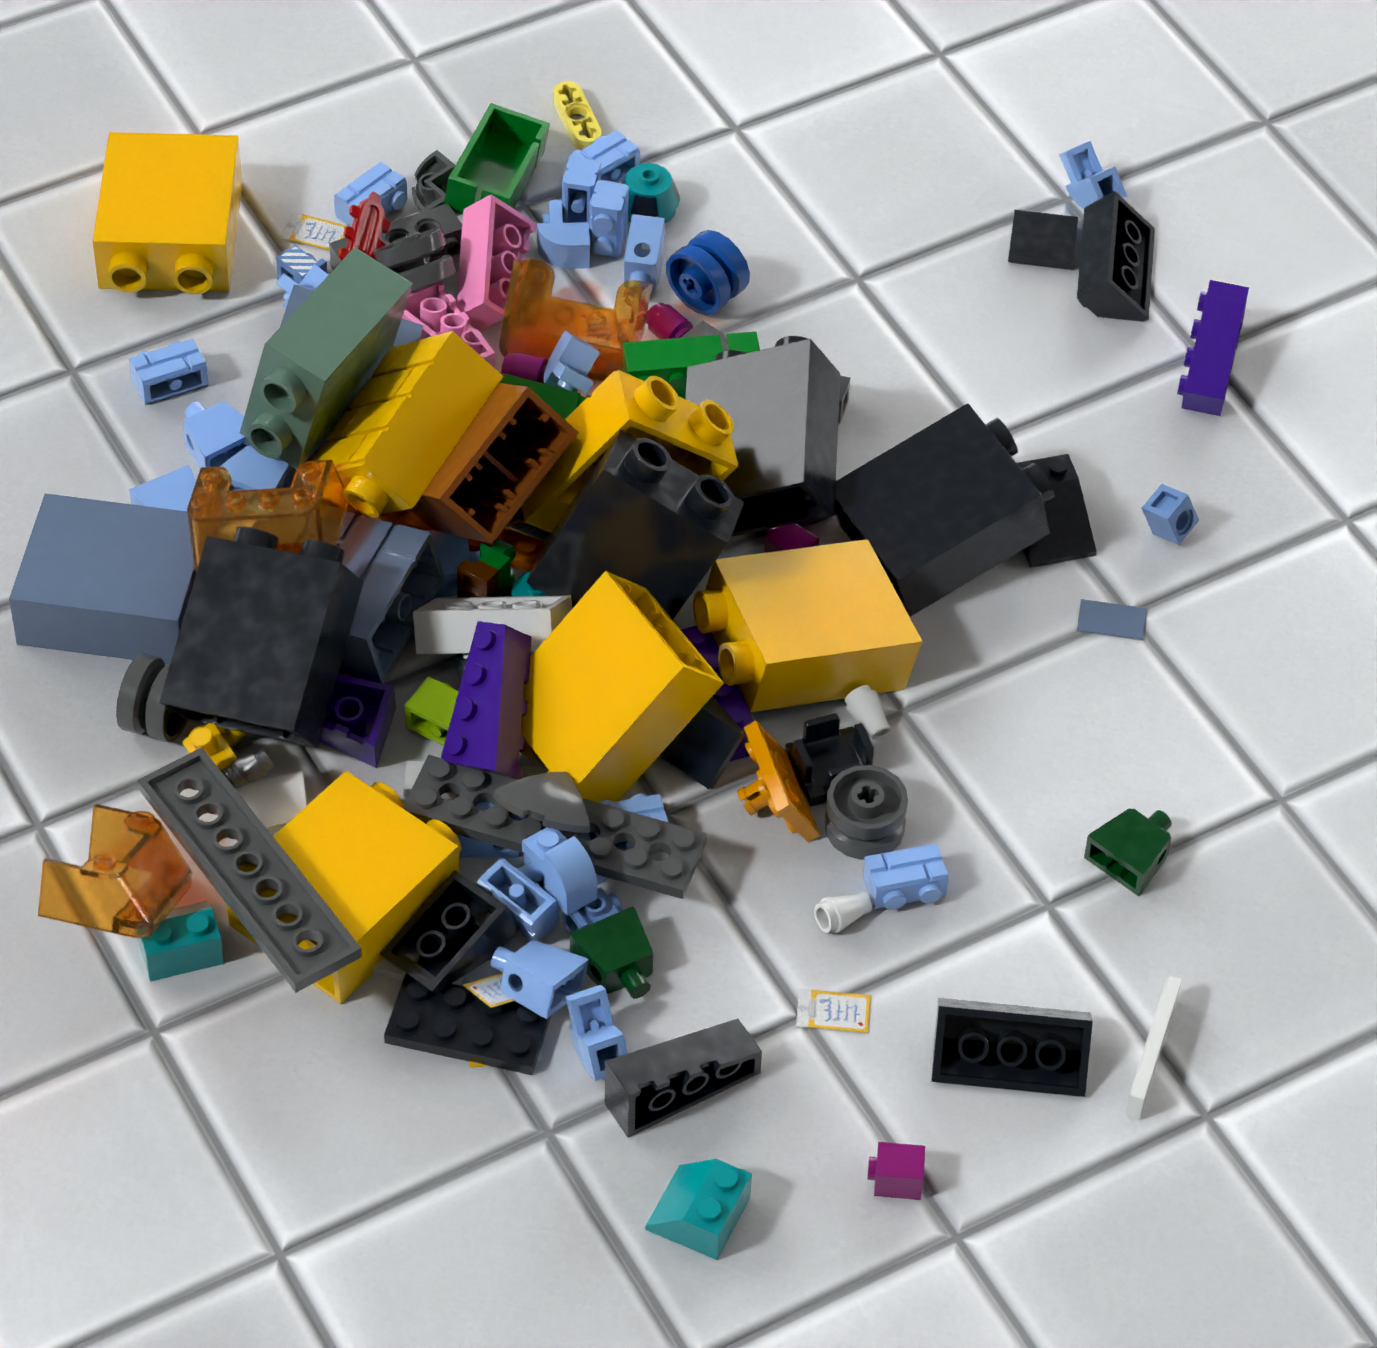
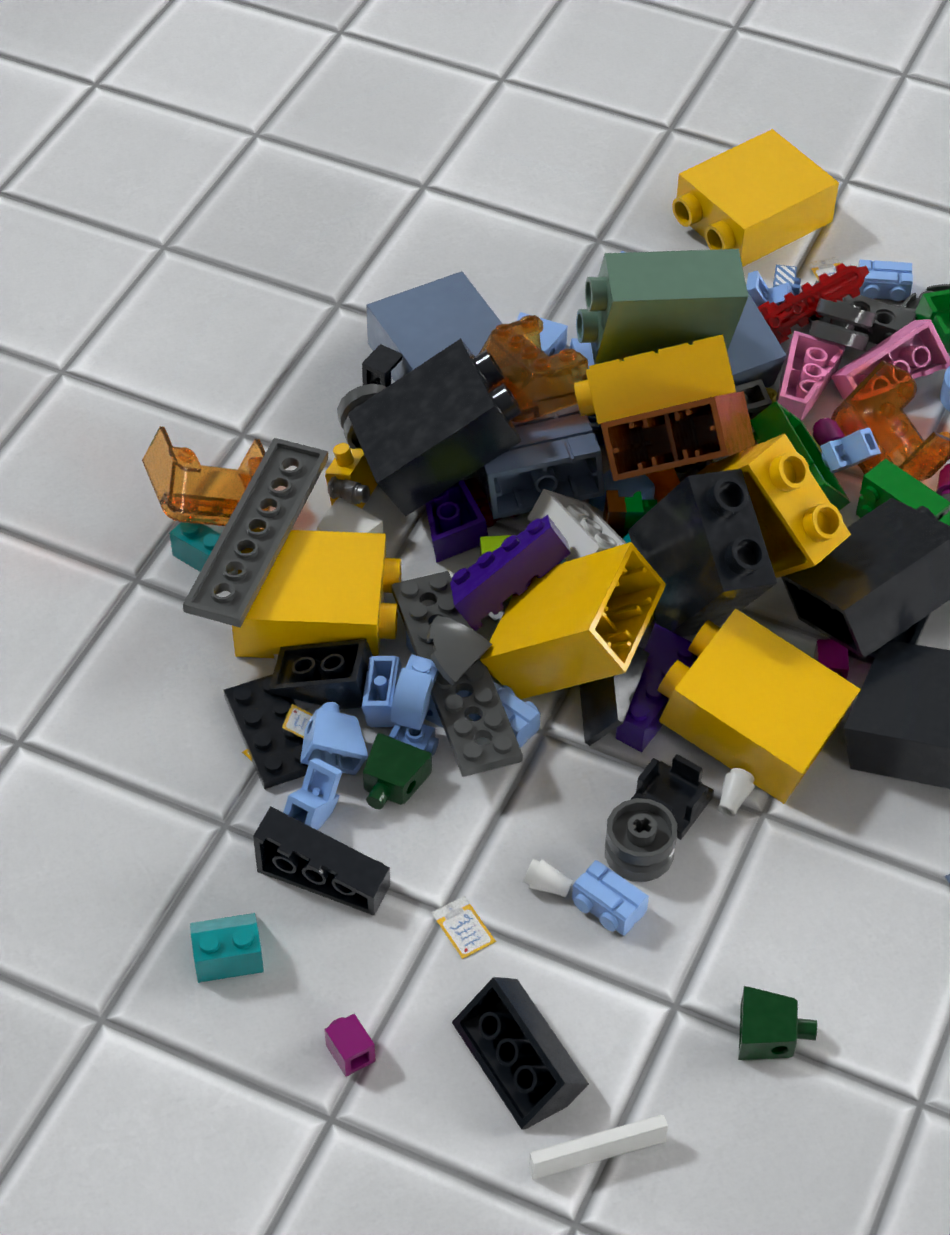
camera: 55 degrees right, 0 degrees up
light orange plate [737,721,821,842] -> none
none -> black panel [362,344,402,387]

